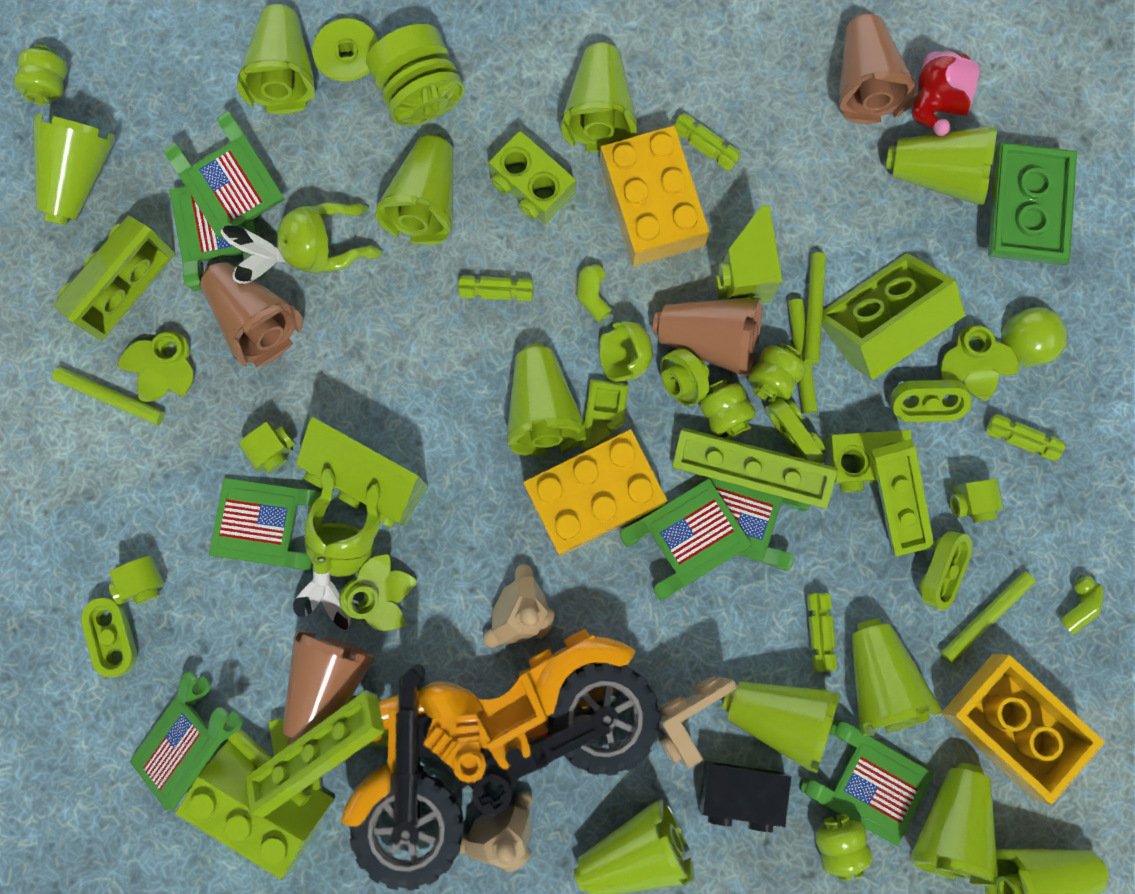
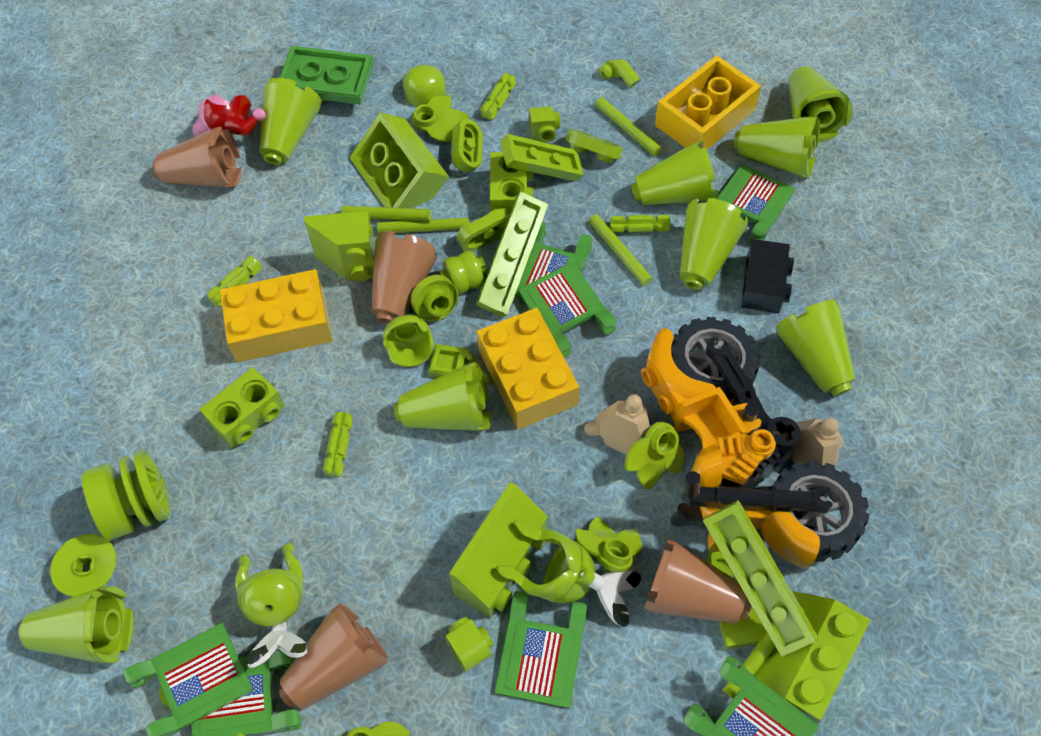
camera: 85 degrees left, 20 degrees down
lime cone [375,134,454,245] -> none
lime cone [561,42,637,153] -> none
lime arm [577,264,613,323] -> none
tan bracket [658,675,738,769] -> none
lime piece [748,344,806,403] -> none
lime piece [815,814,873,881] -> none
none -> lime bar [588,214,653,286]
none -> lime plate [624,422,684,490]

